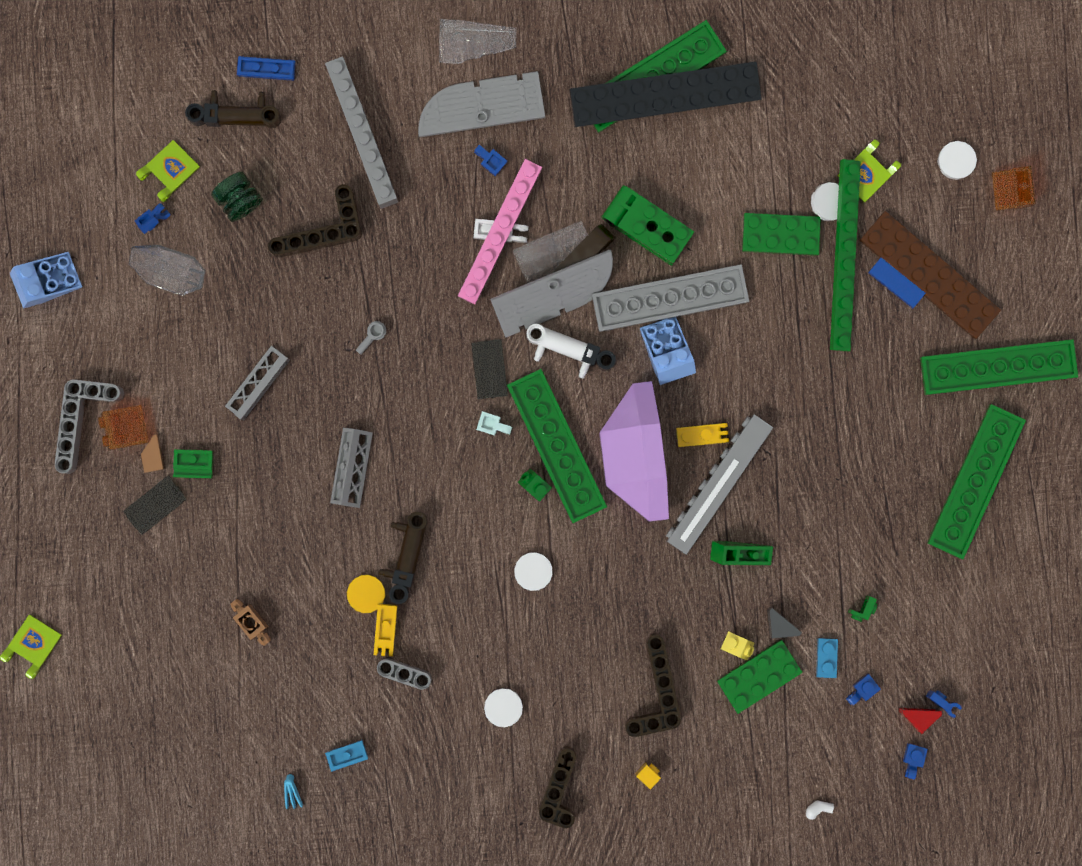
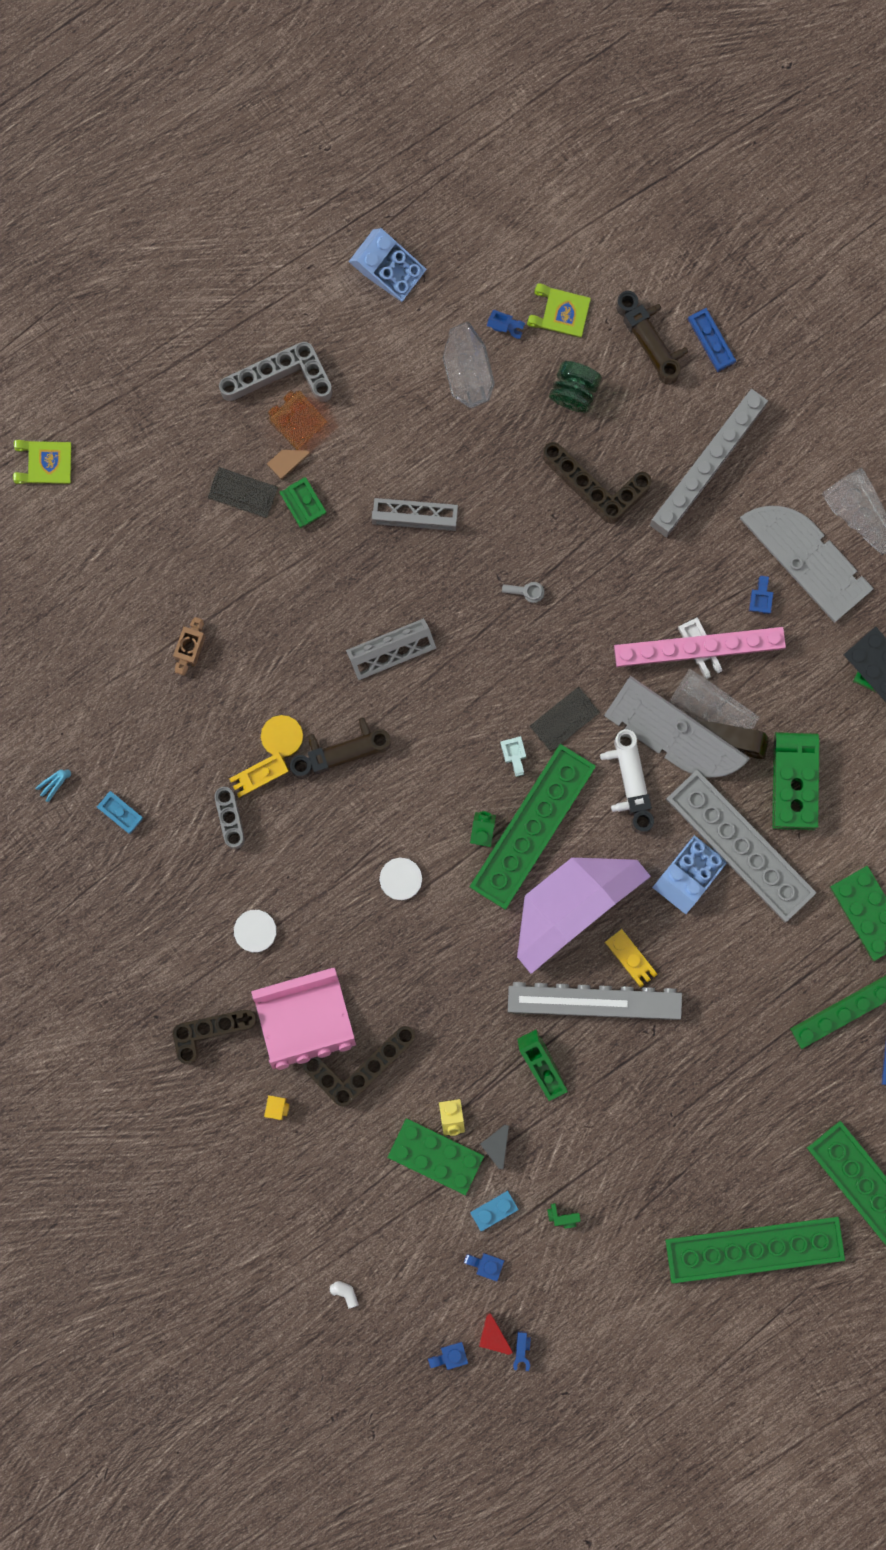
camera: 60 degrees right, 5 degrees down
none -> bright pink panel [251,968,356,1070]

